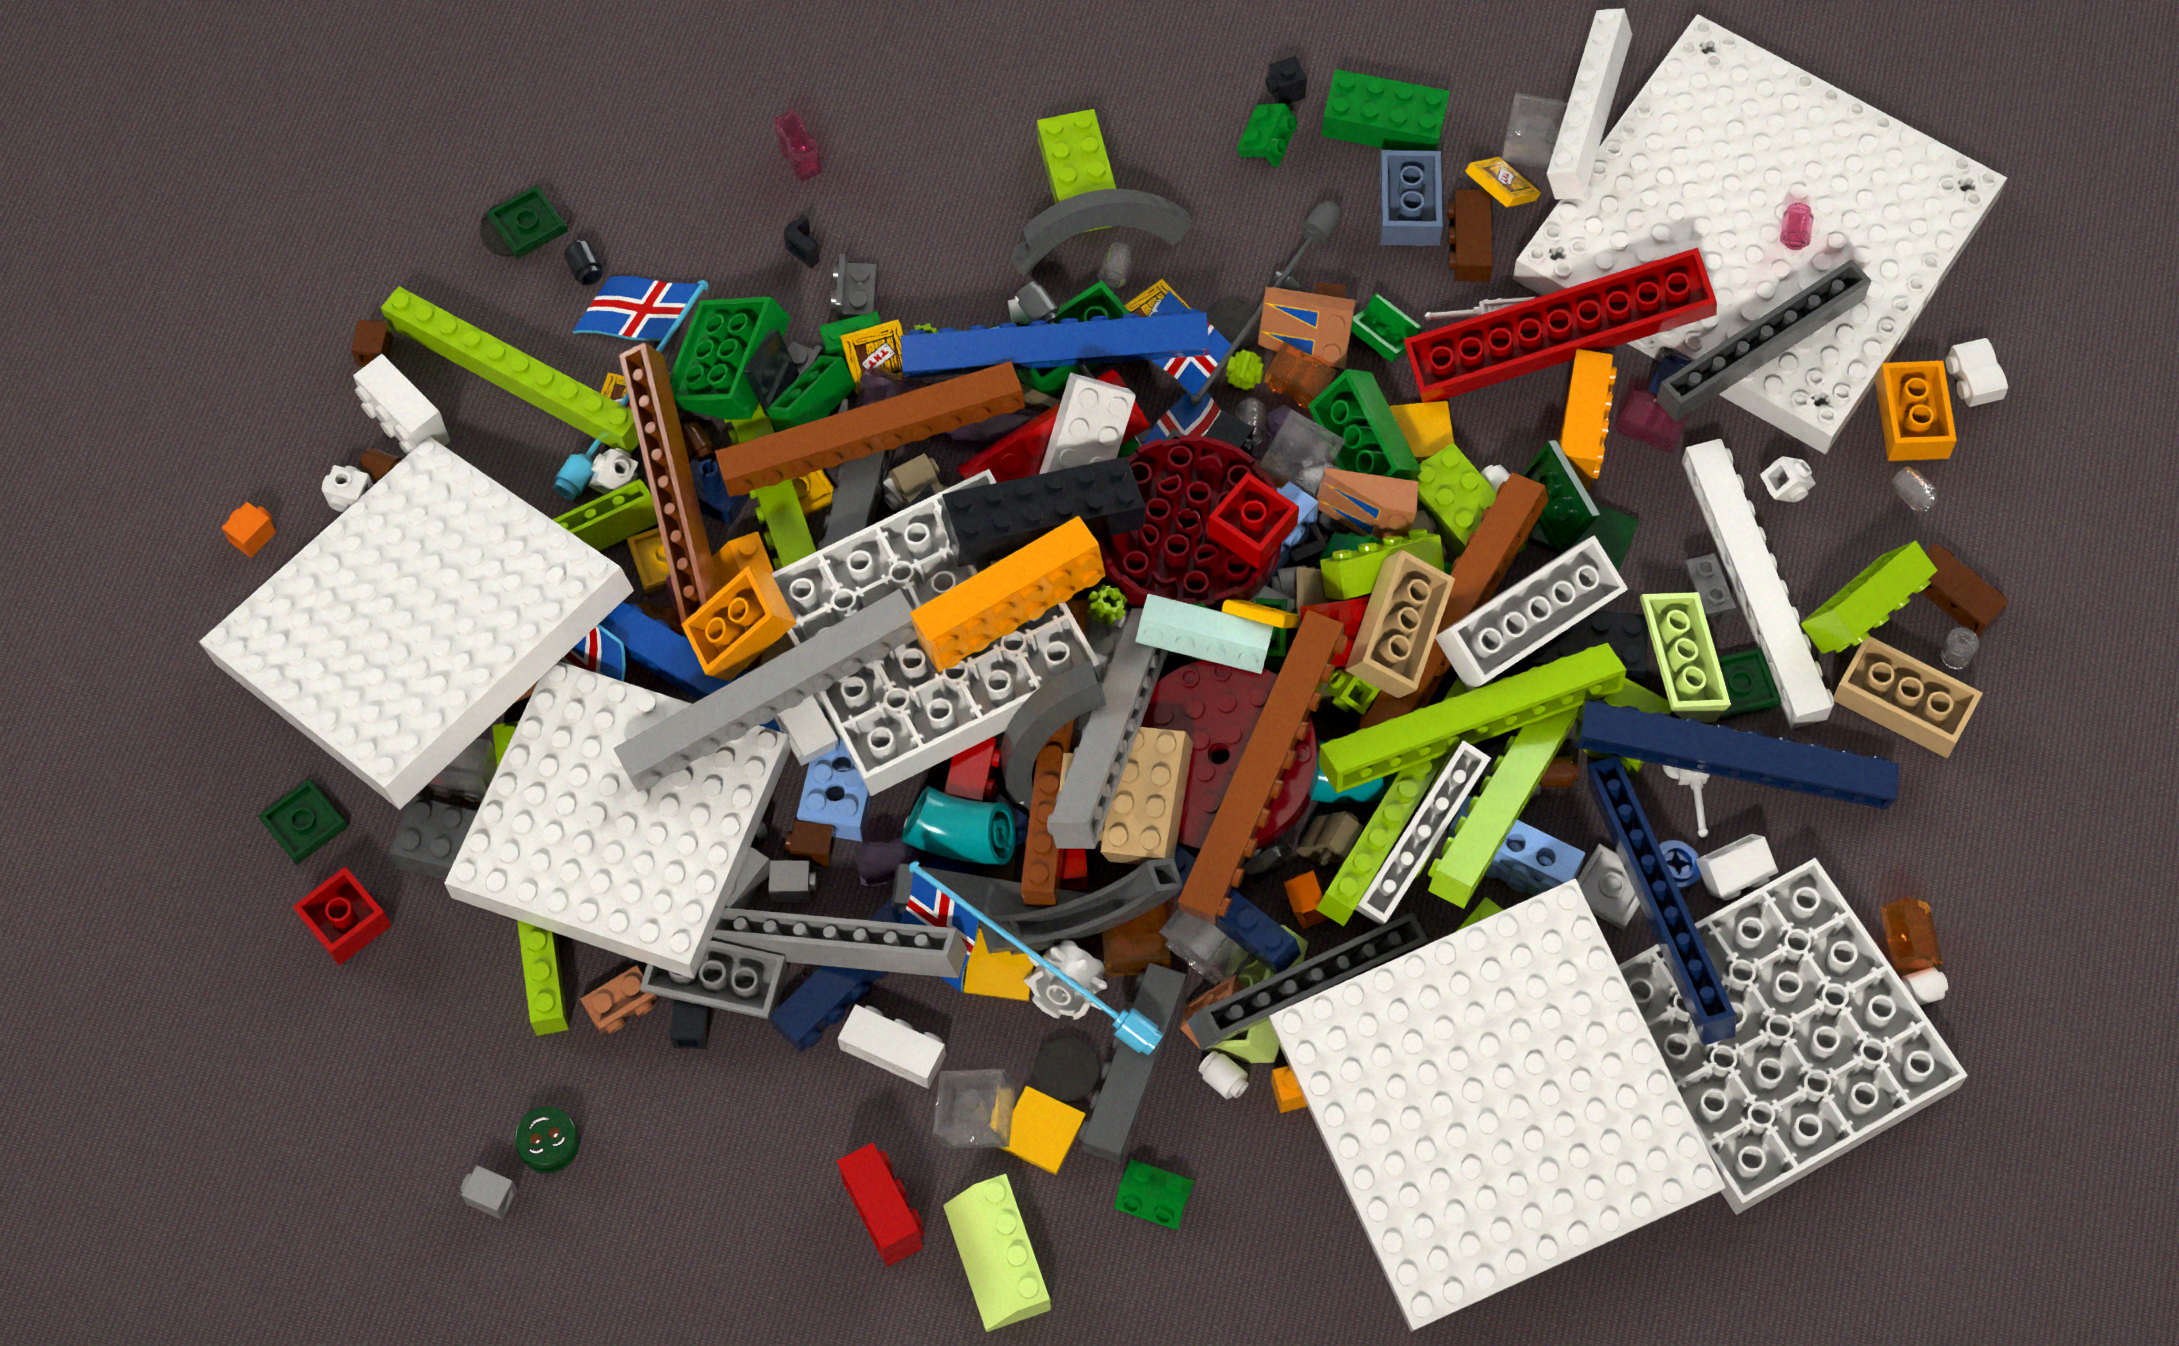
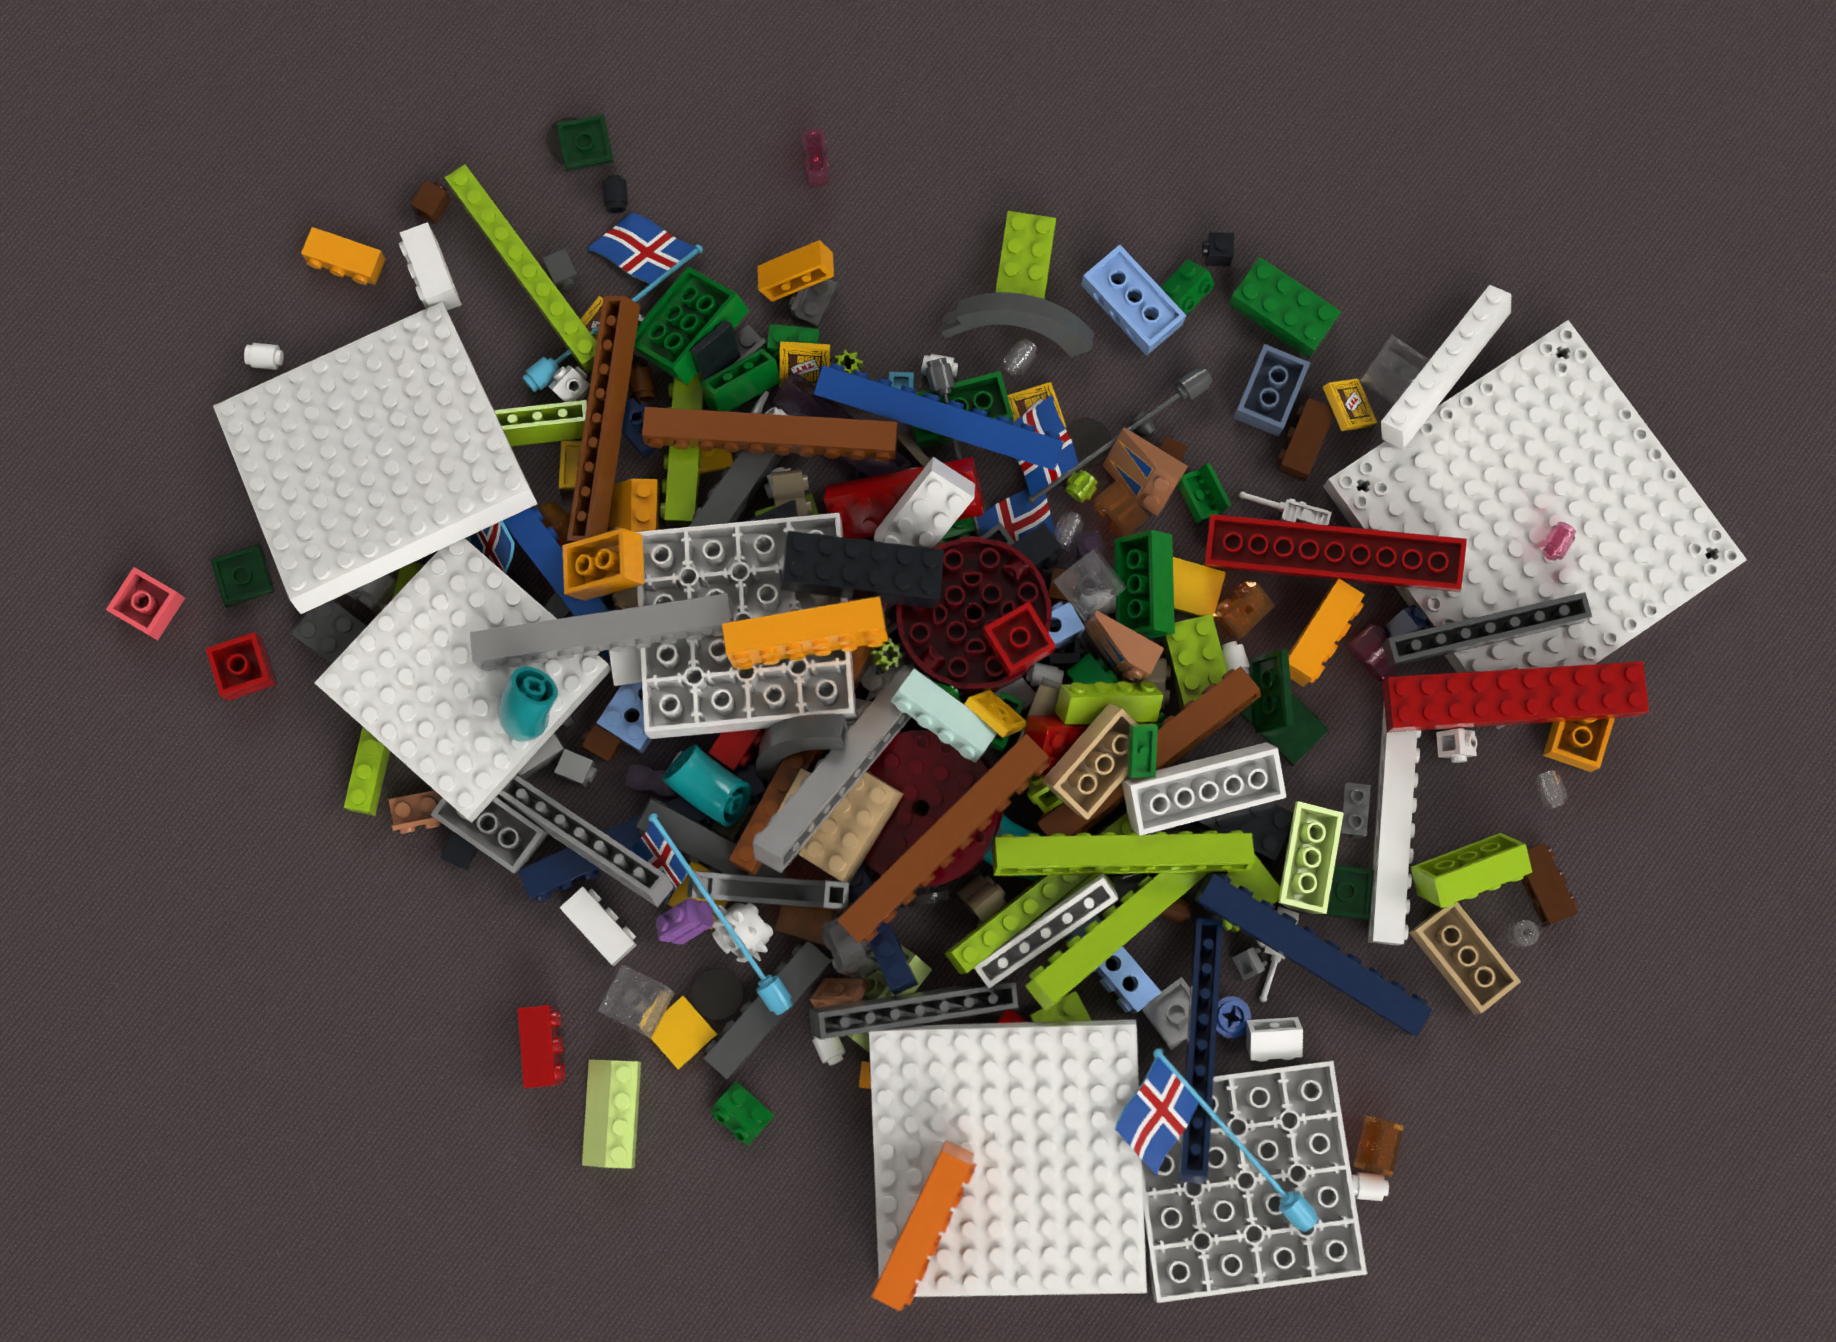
camera: 15 degrees right, 15 degrees up
orange brick [221,502,276,558] -> none
white brick [322,465,373,512] -> none
reddish brown brick [359,448,402,481] -> none
light grey brick [461,1165,518,1220] -> none
dark green head [514,1107,580,1173] -> none
black bracket [783,215,819,269] -> none
orange brick [1284,870,1331,930] -> none
white brick [1946,338,2008,407] -> none
none -> coral brick [106,567,185,641]
none -> white brick [244,343,284,370]
none -> light orange brick [301,227,386,285]
none -> teal brick [498,666,558,742]
none -> dark grey brick [543,248,580,291]
none -> medium lavender brick [656,898,714,945]
none -> light orange brick [758,240,834,302]
none -> orange brick [872,1140,976,1312]
none -> light blue brick [1081,245,1186,356]
none -> flag [1115,1049,1318,1231]
none -> green plate [1127,724,1158,778]
none -> clear orange brick [1213,582,1276,640]
none -> light grey tile [1232,947,1267,980]
none -> red brick [1382,661,1649,733]

